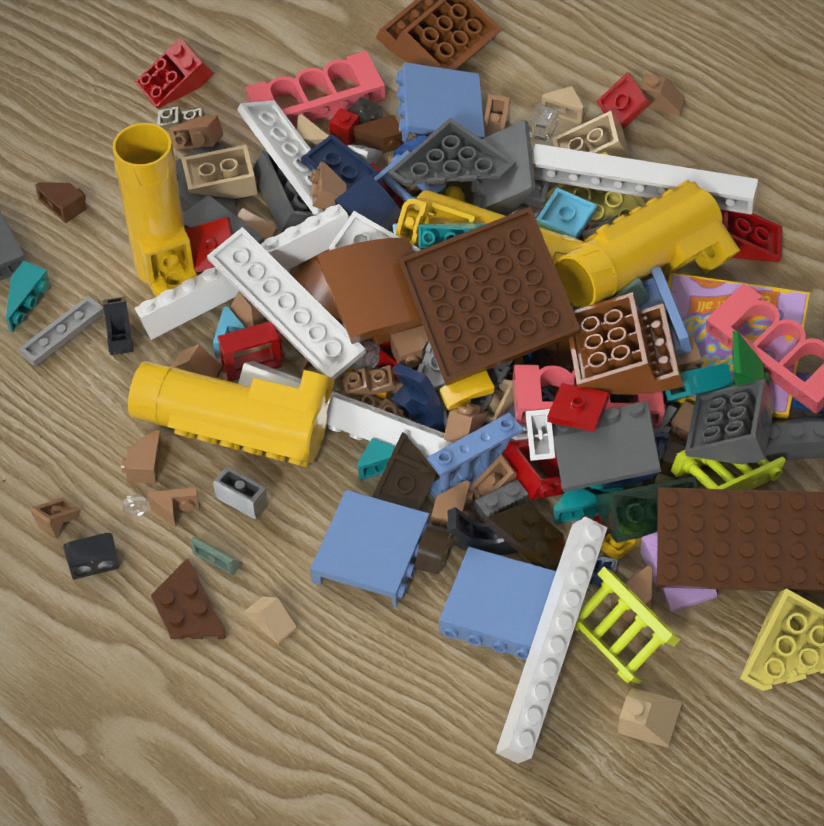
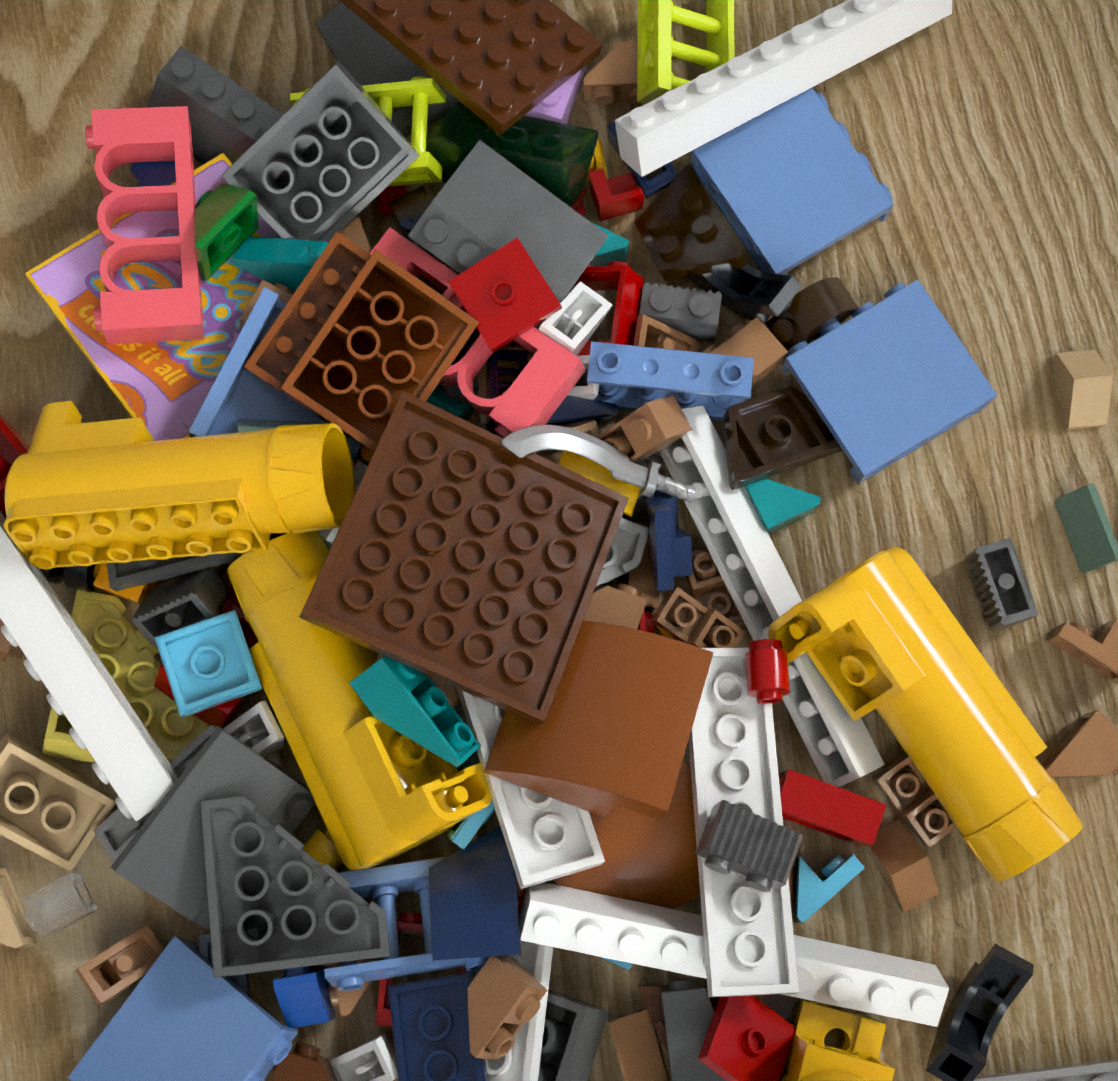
camera: 140 degrees left, 25 degrees up
none -> light grey sword [501,425,696,502]
none -> flat silver brick [696,800,803,892]
none -> red brick [745,639,790,704]

